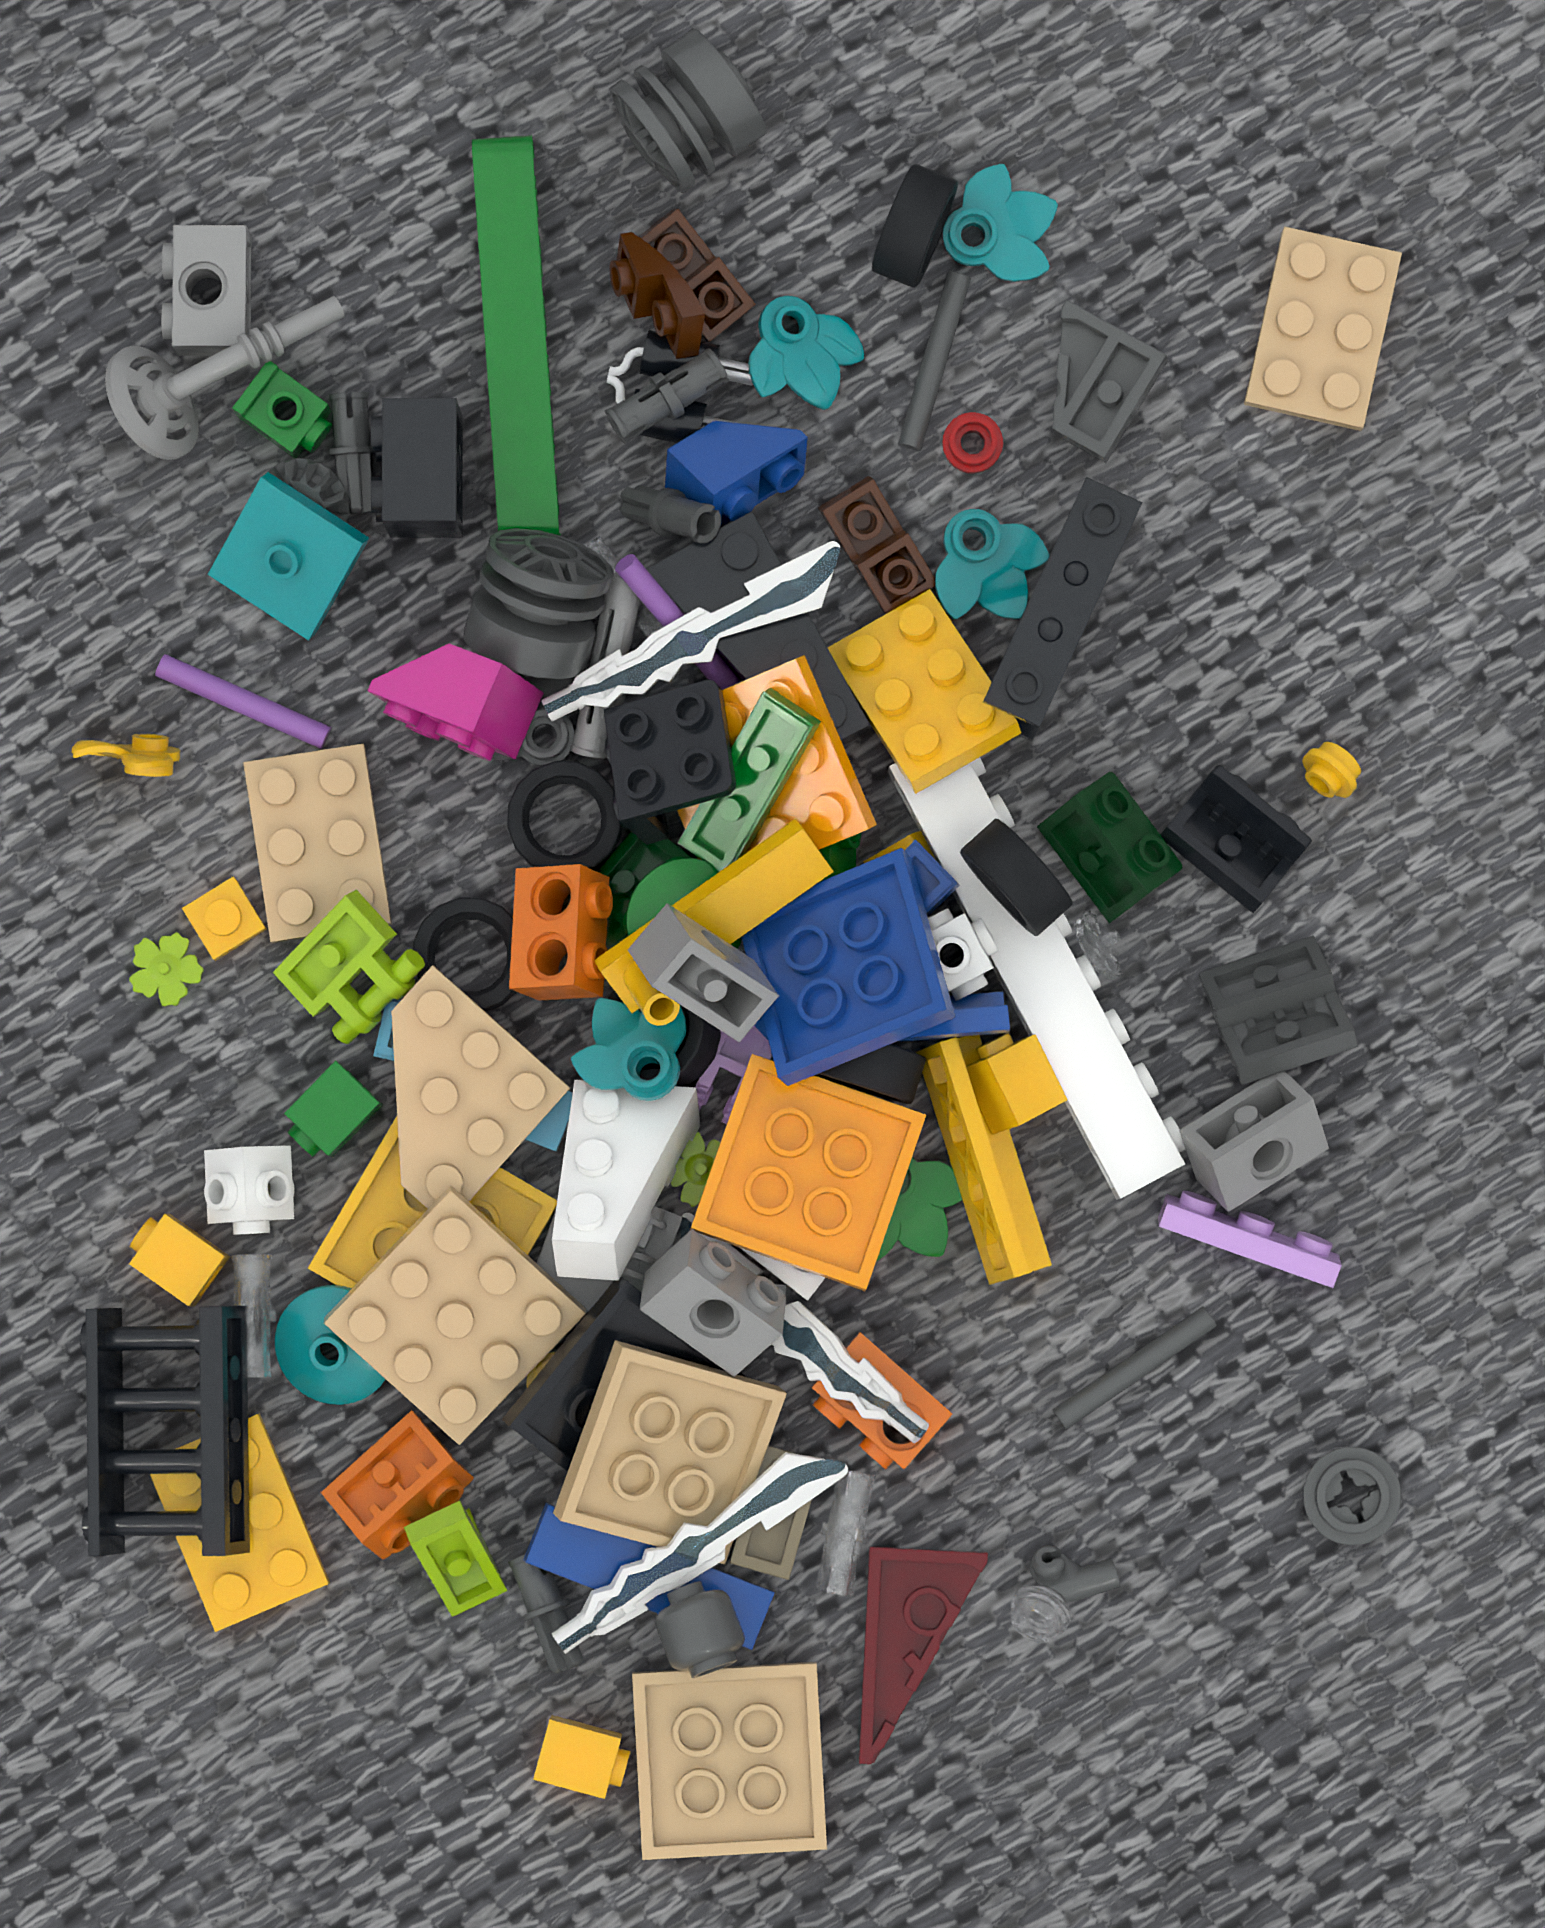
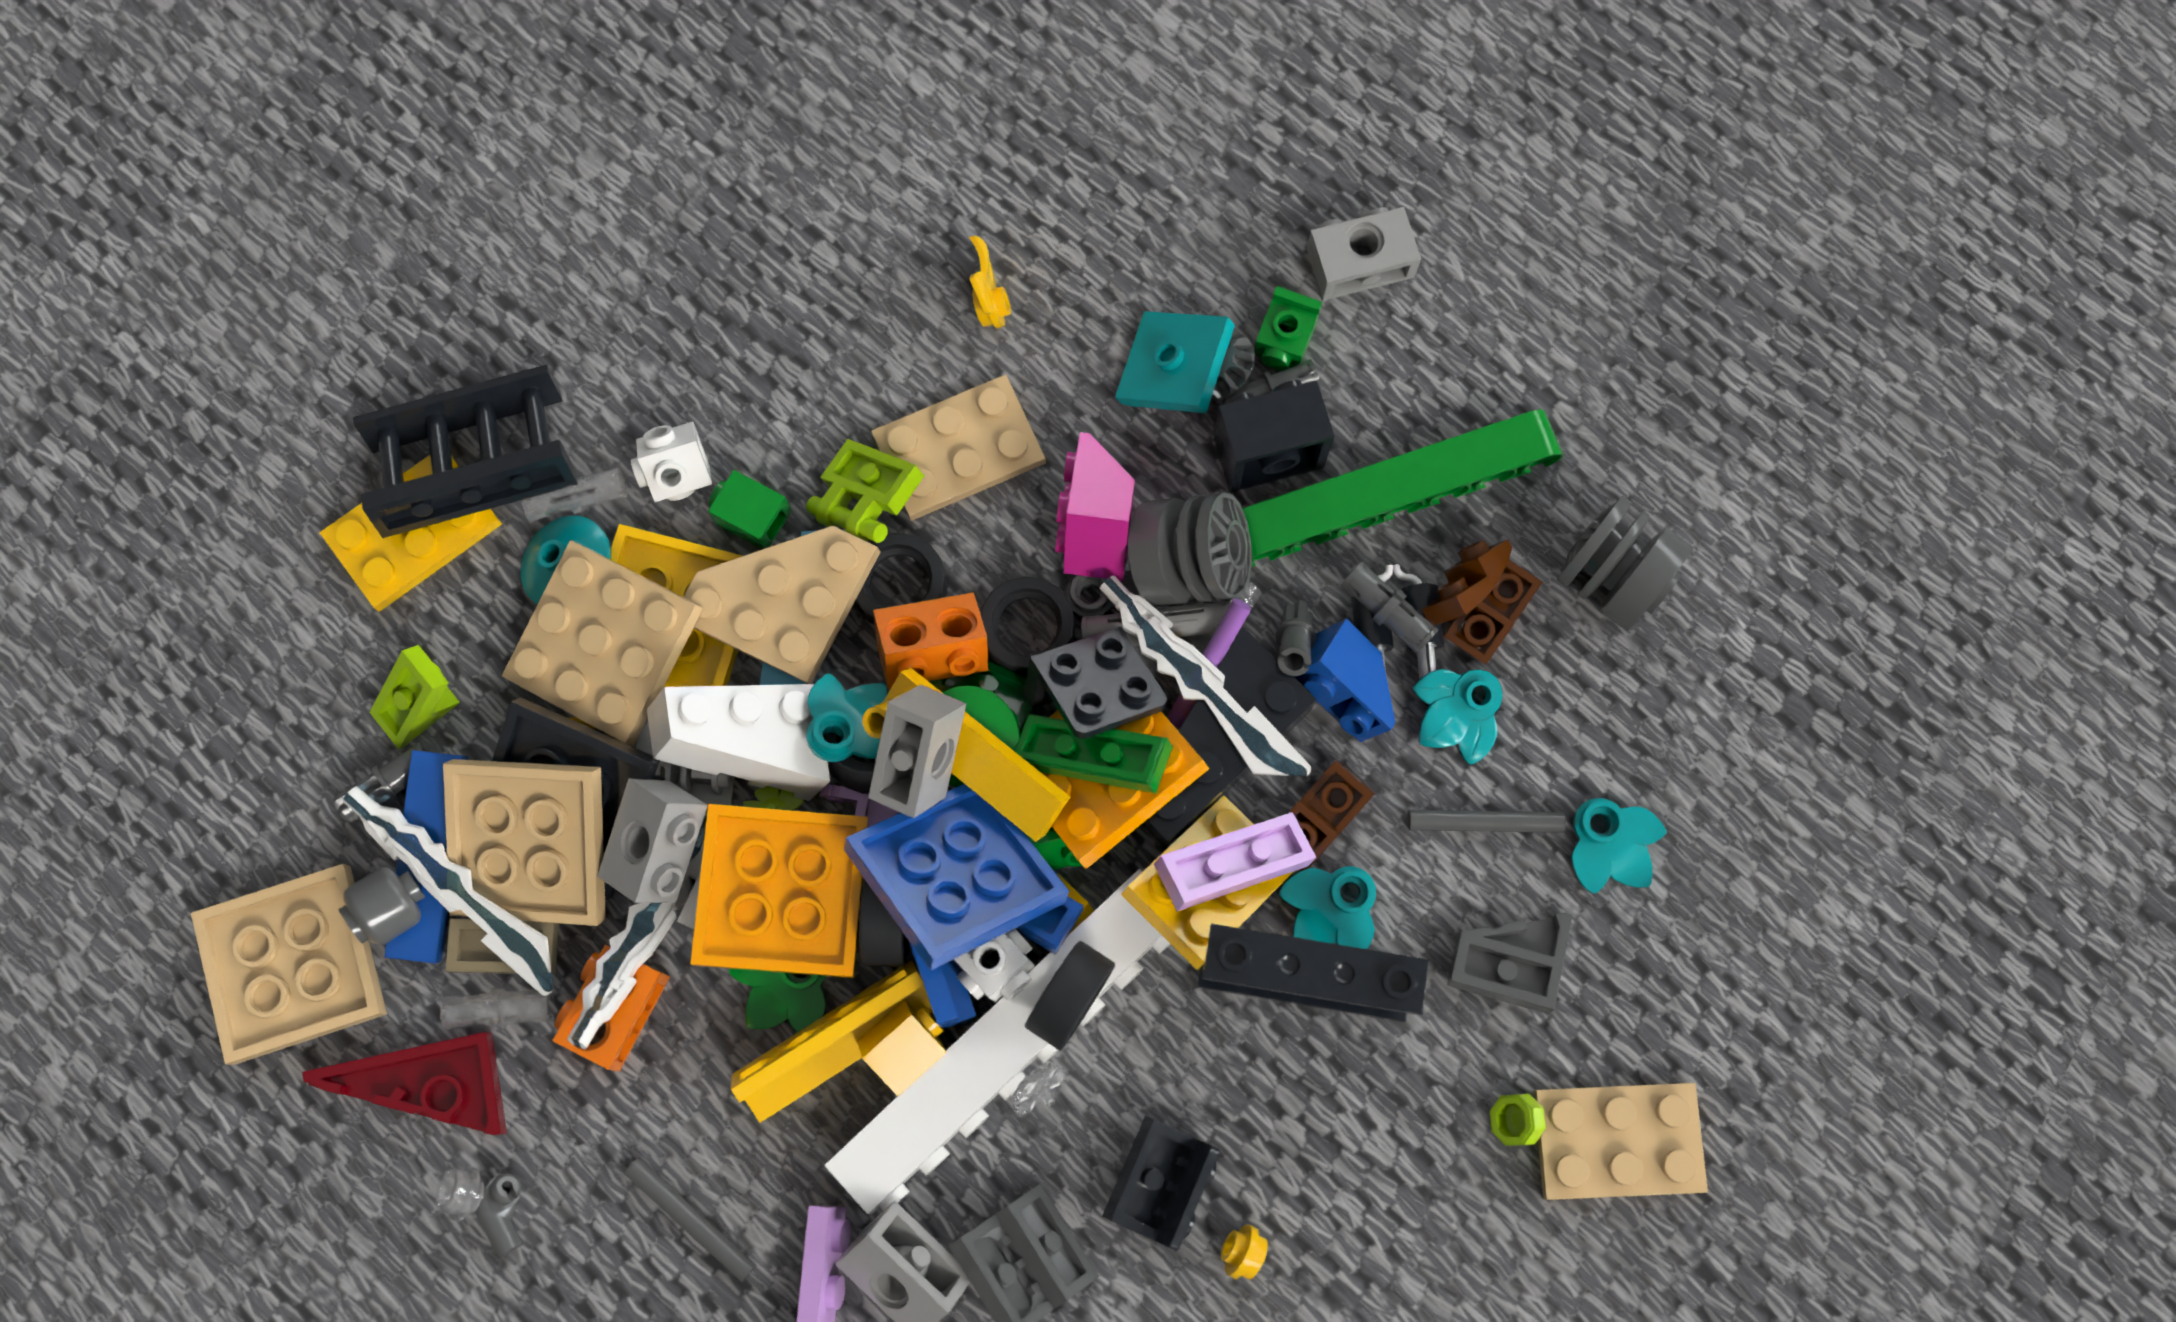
camera: 80 degrees right, 10 degrees down
light grey dish [105,296,345,460] -> none
lime plant [129,932,204,1007] -> none
yellow brick [129,1214,230,1307] -> none
medium lavender bar [155,654,331,749] -> none
yellow plate [182,876,267,961] -> none
orange bracket [320,1410,474,1559] -> none
yellow brick [533,1715,630,1799] -> none
black tyre [872,164,958,288] -> none
red plate [942,412,1003,474] -> none
dark green bracket [1037,772,1183,924] -> none
none -> lavender plate [1154,812,1316,911]
none -> lime tile [1489,1094,1546,1146]

